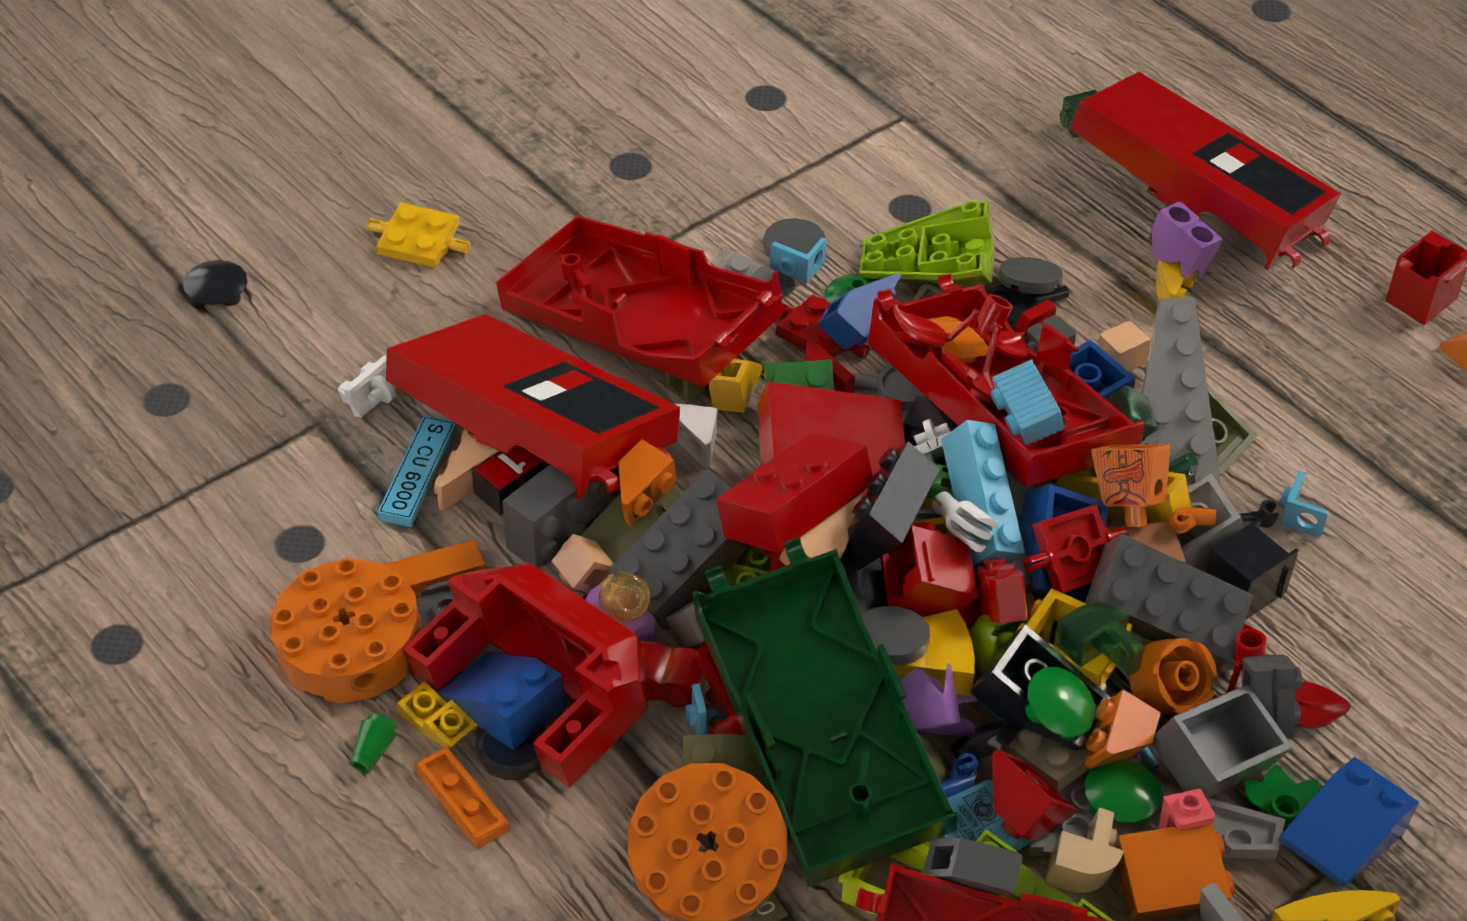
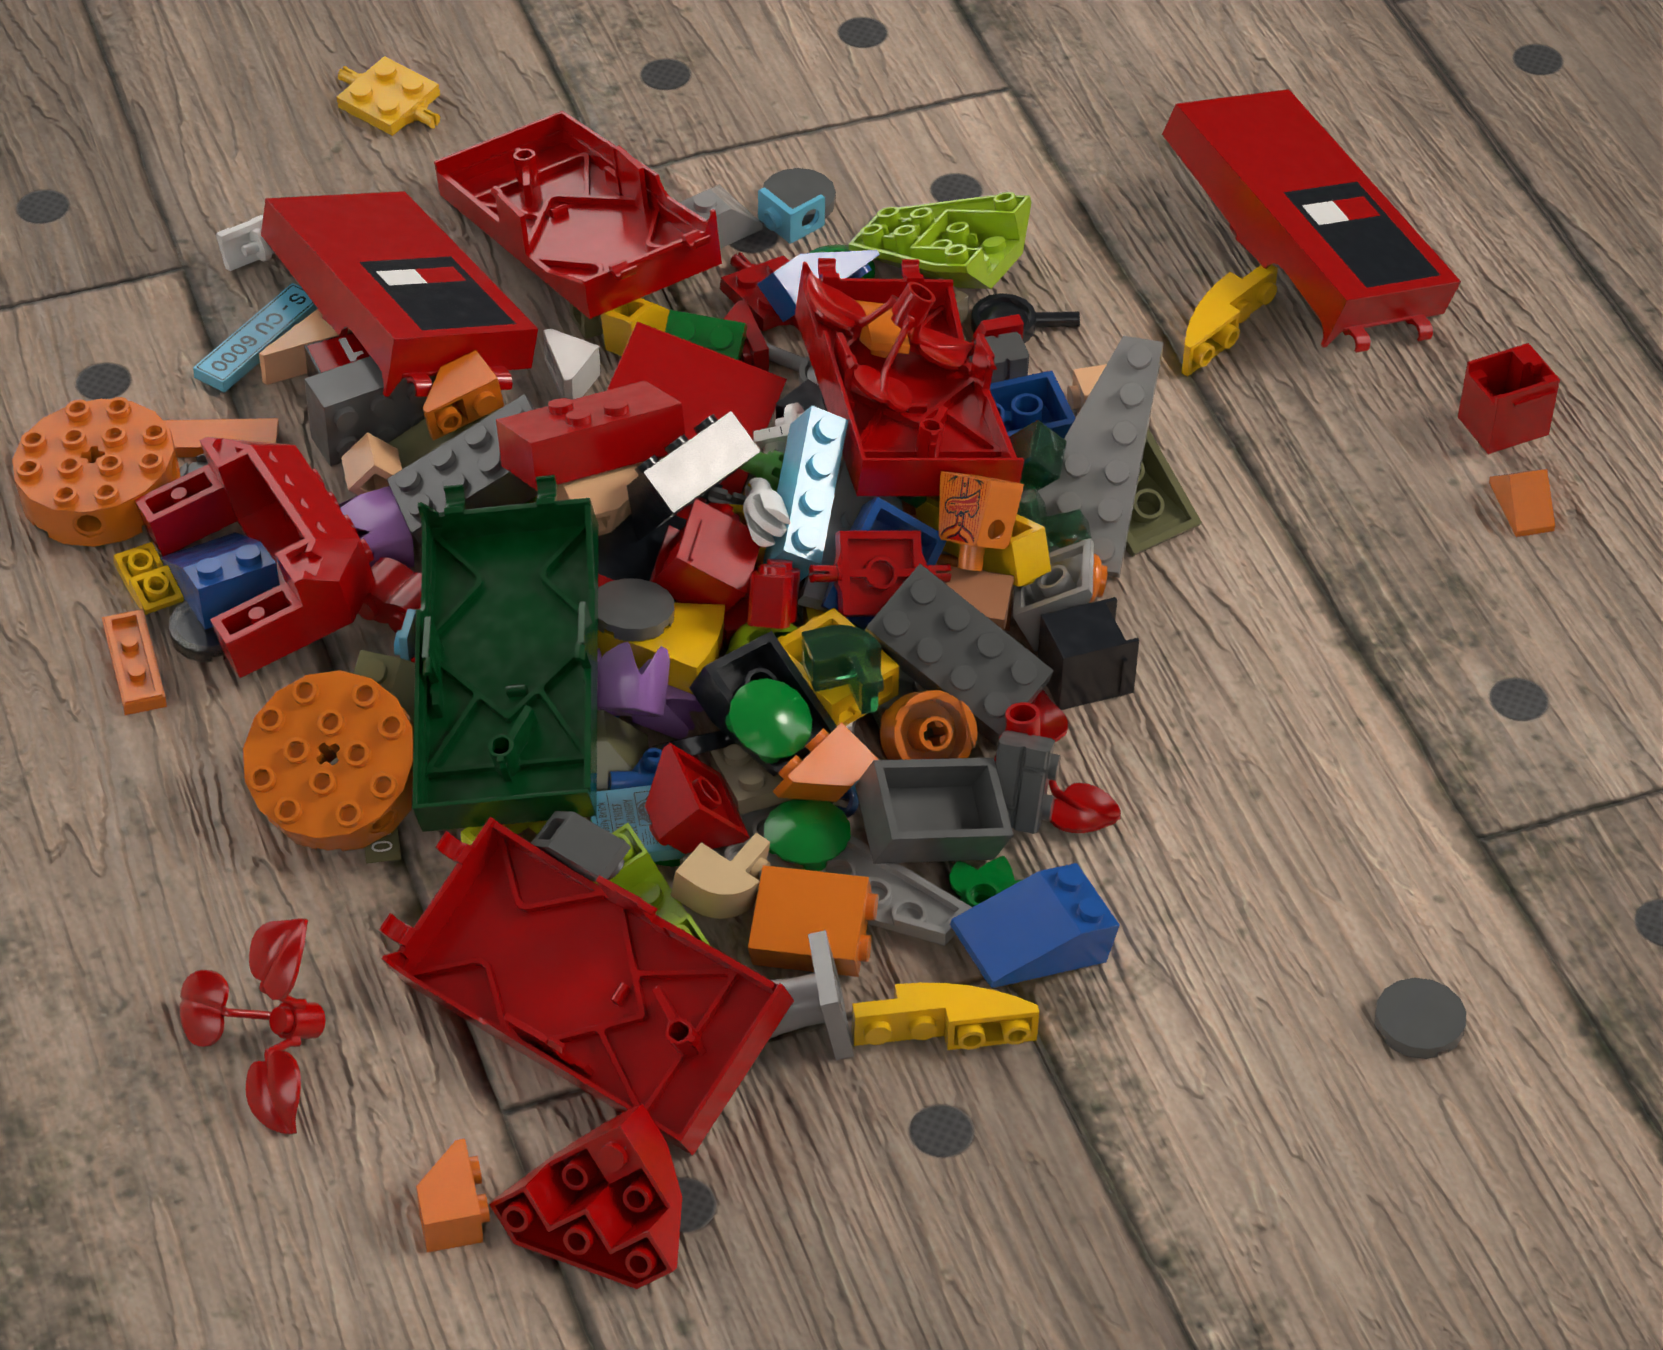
camera: 20 degrees right, 0 degrees up
black dish [183,260,248,307] -> none
green cone [349,713,396,773] -> none
clear yellow head [598,572,650,621] -> none
medium azure brick [990,360,1064,445] -> none
dark grey tile [998,257,1063,294] -> none
medium lavender piece [1149,202,1223,278] -> none
coral bracket [1159,788,1215,830] -> none
orange arm [1167,506,1216,534] -> none
black hand [1239,500,1279,528] -> none
medium azure bracket [1280,471,1329,537] -> none

